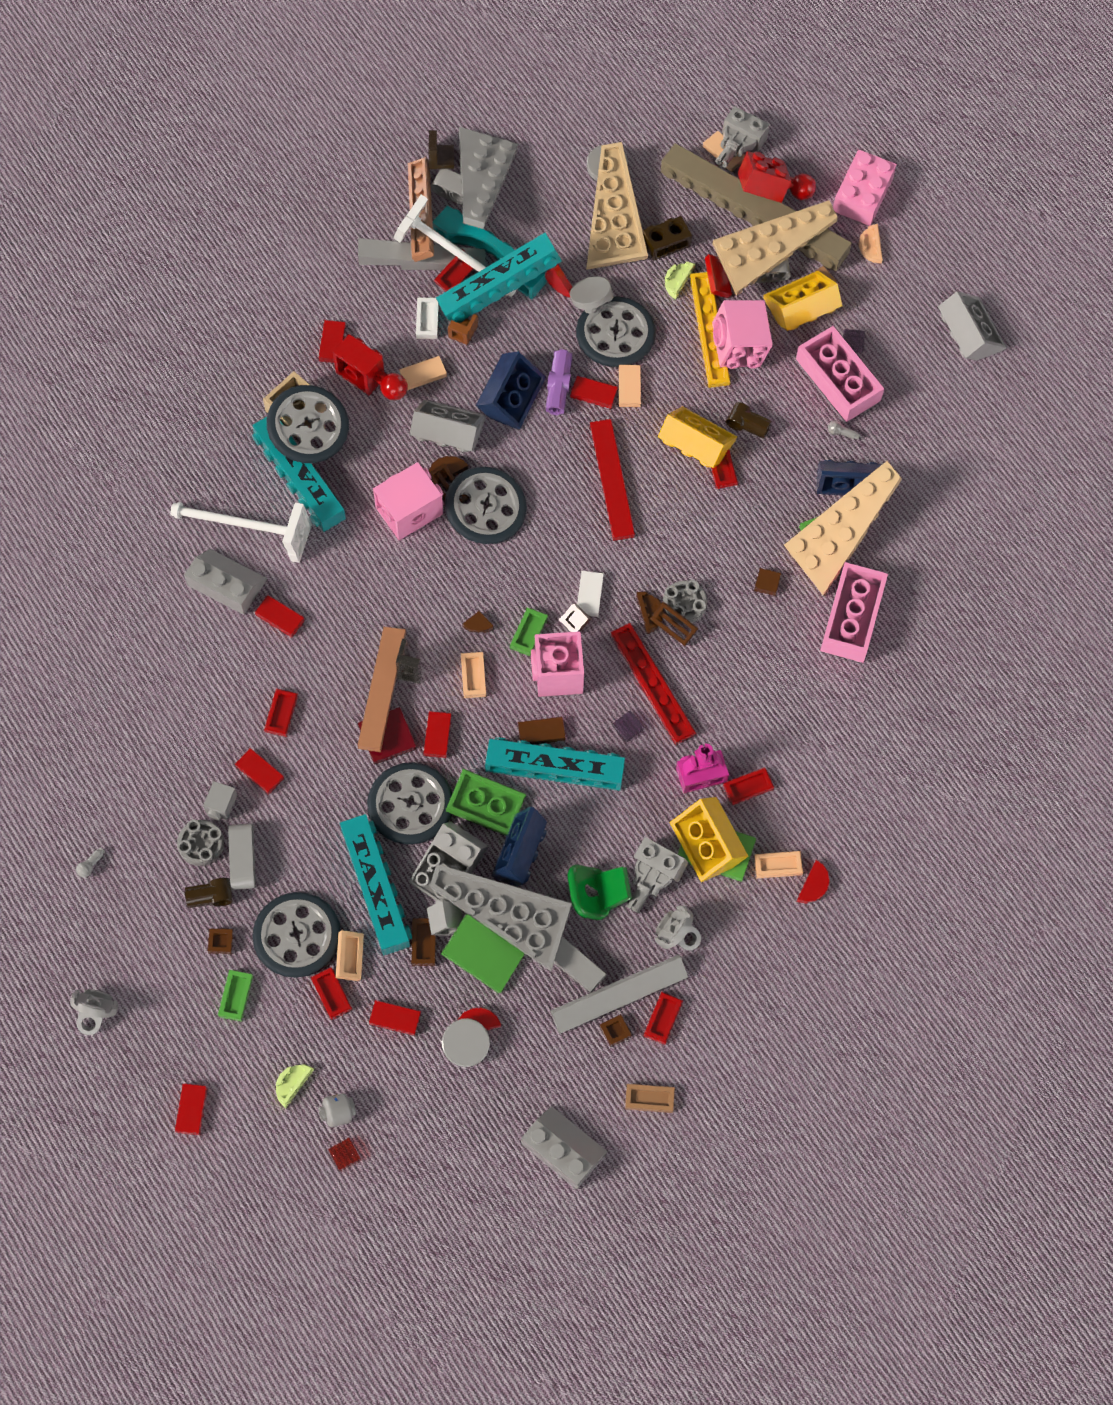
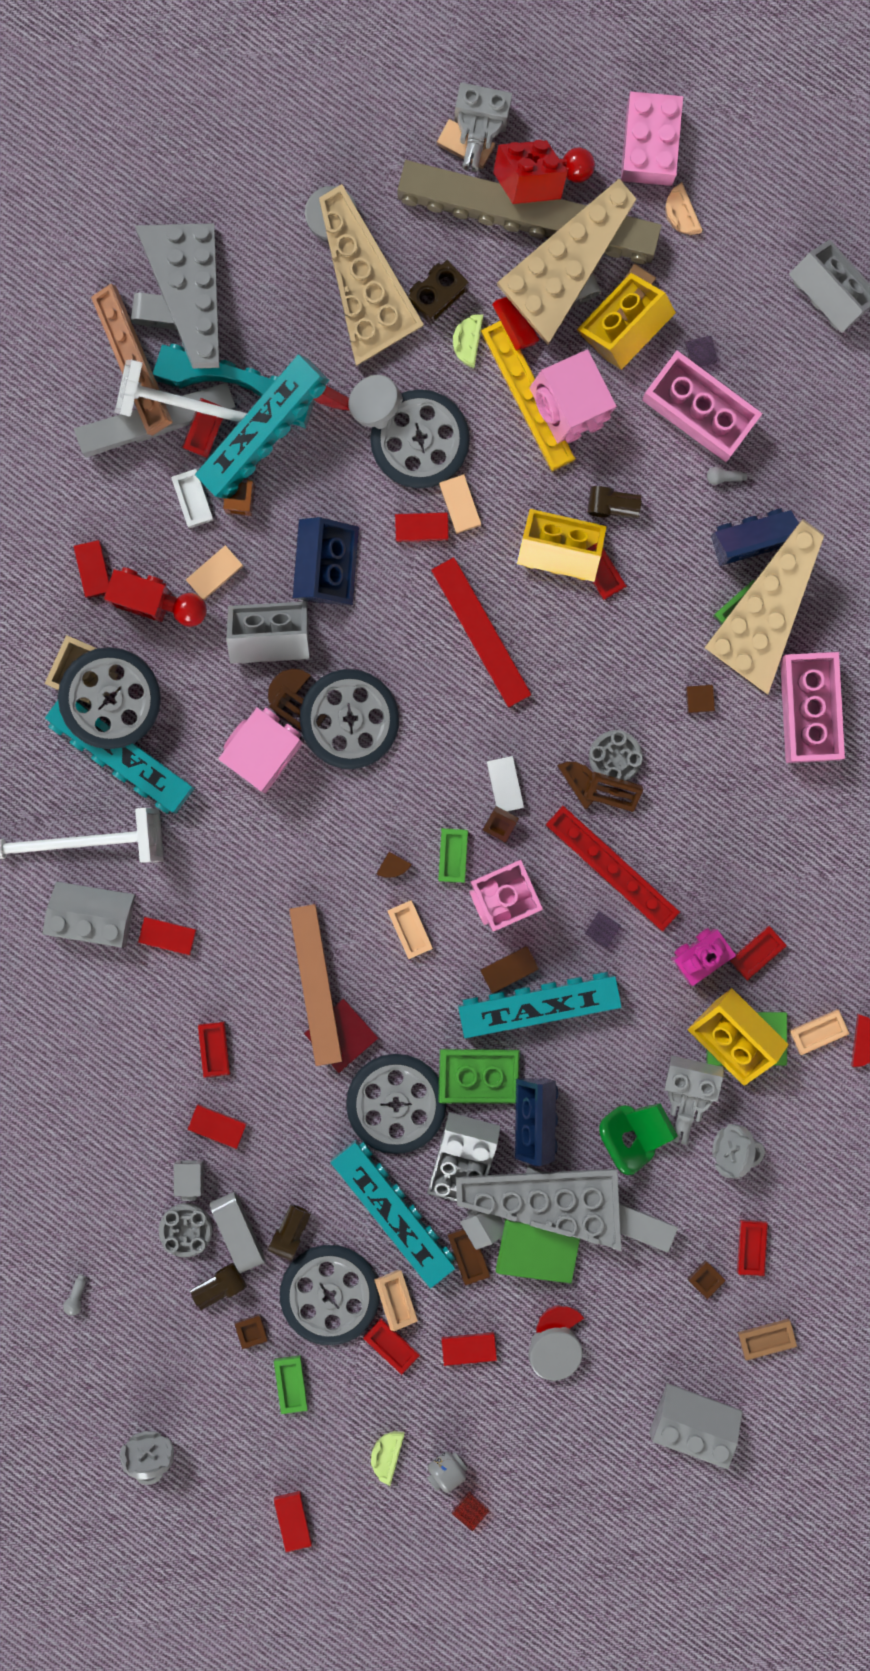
camera: 25 degrees left, 20 degrees up
clear smoke panel [396,638,422,684] -> none
red tile [424,711,451,758] -> none
dark brown panel [428,130,454,169] -> none
medium lavender piece [546,349,572,415] -> none
light grey tile [550,954,688,1034] -> none
none -> dark brown piece [267,1204,311,1261]

